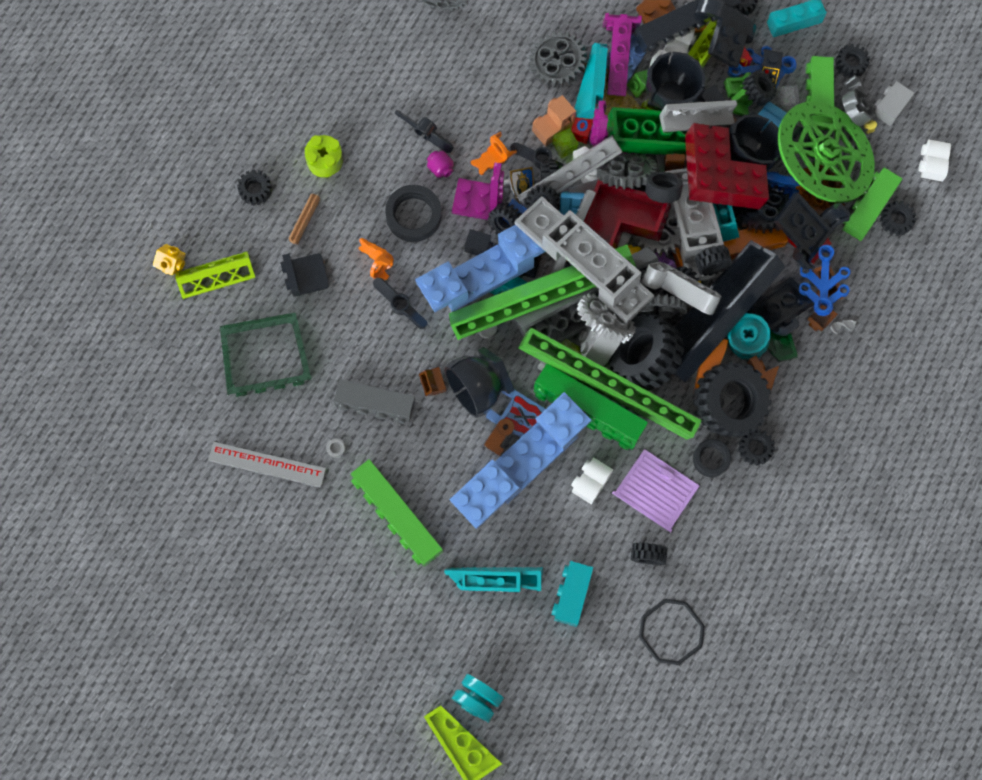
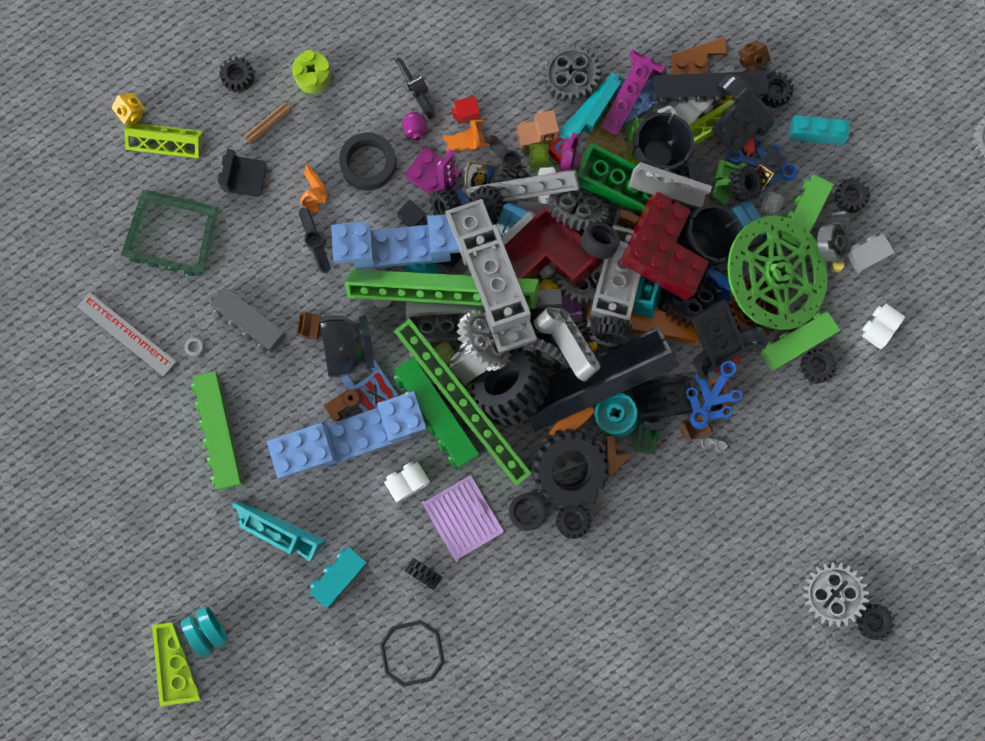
camera: 25 degrees right, 5 degrees up
none -> red brick [451,96,480,124]

